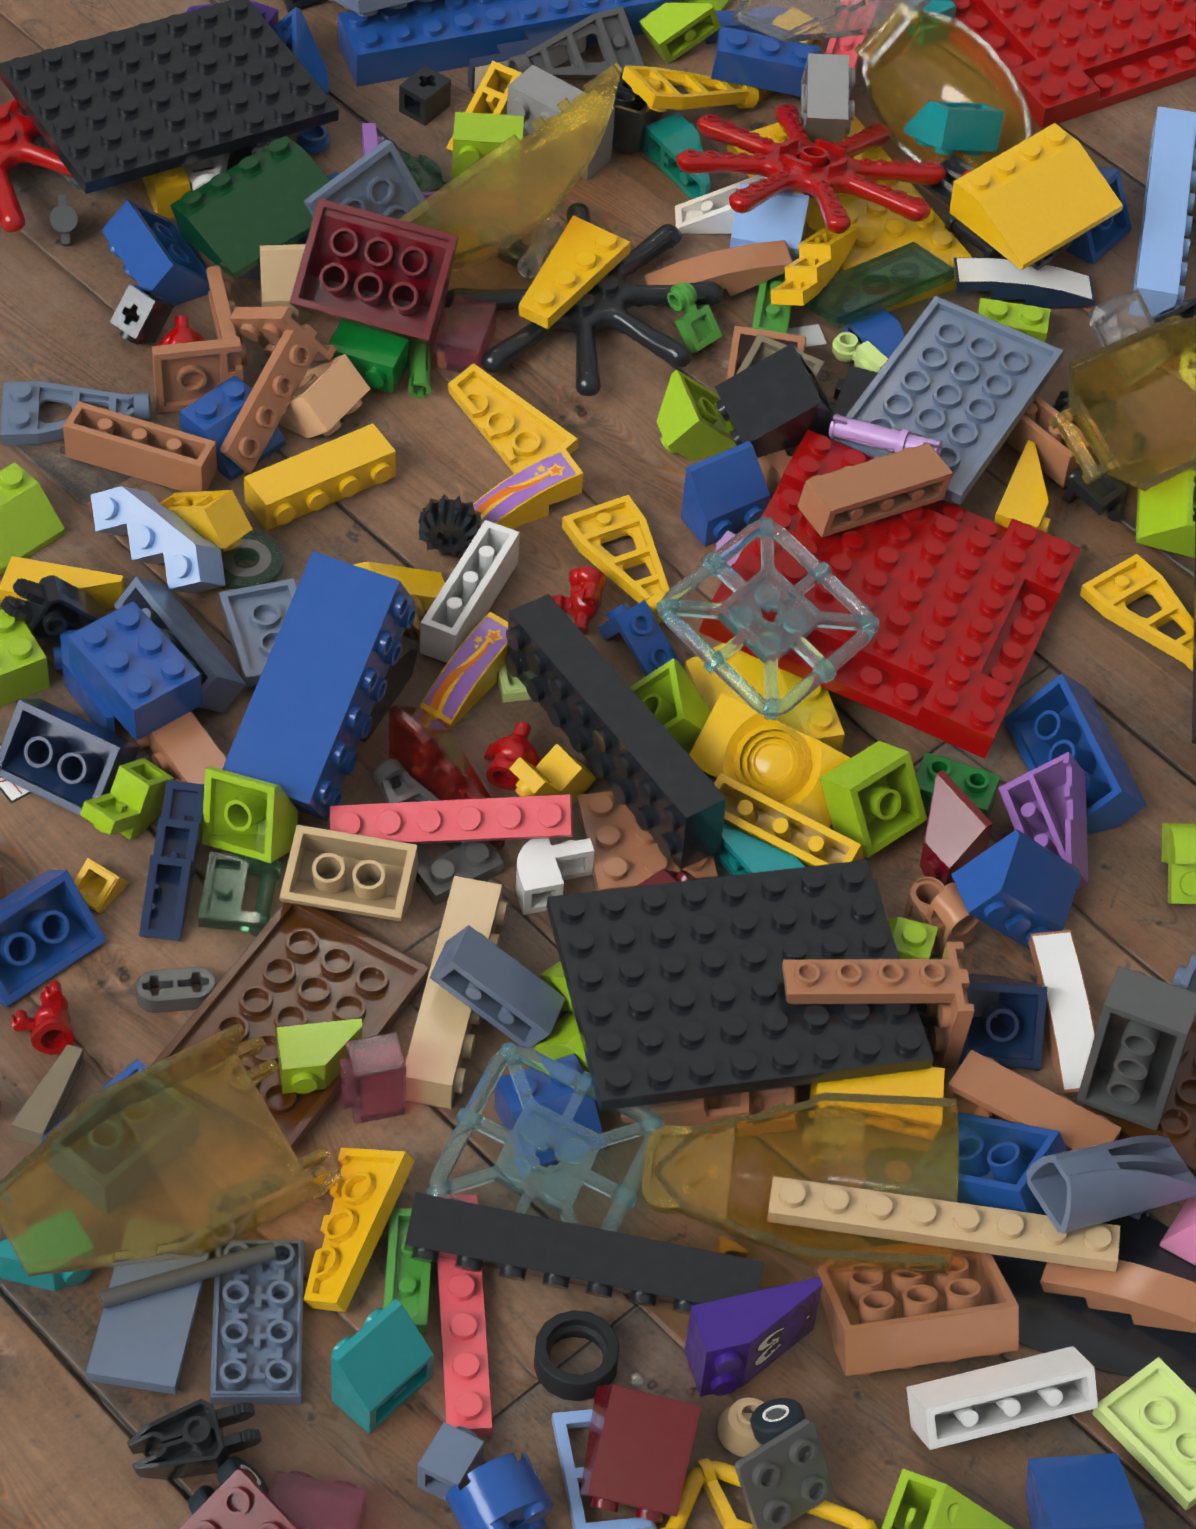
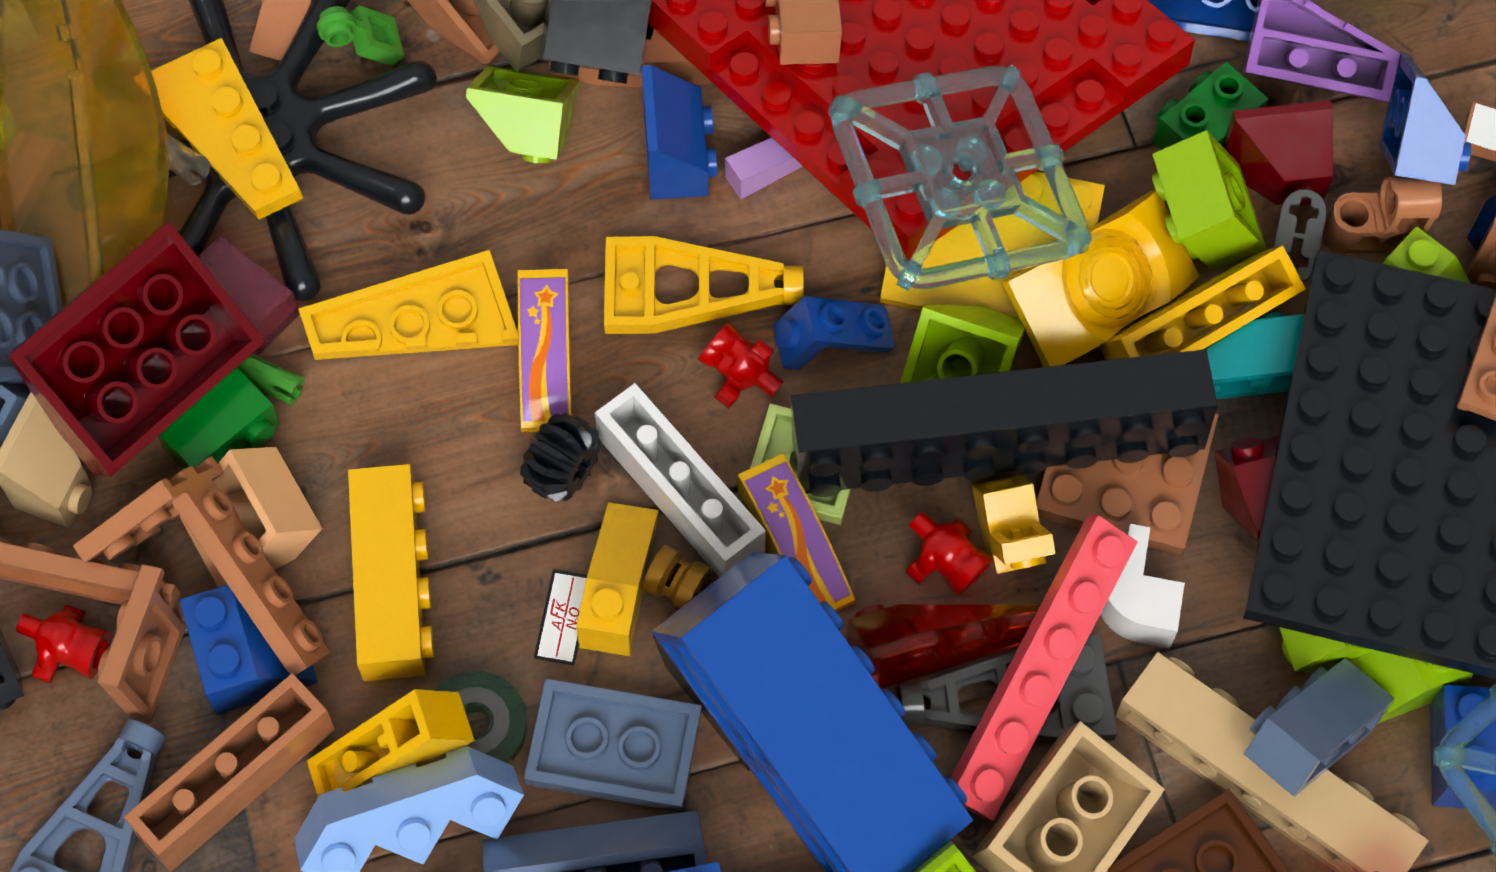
camera: 60 degrees left, 15 degrees up
none -> dark grey beam [1274,190,1326,282]

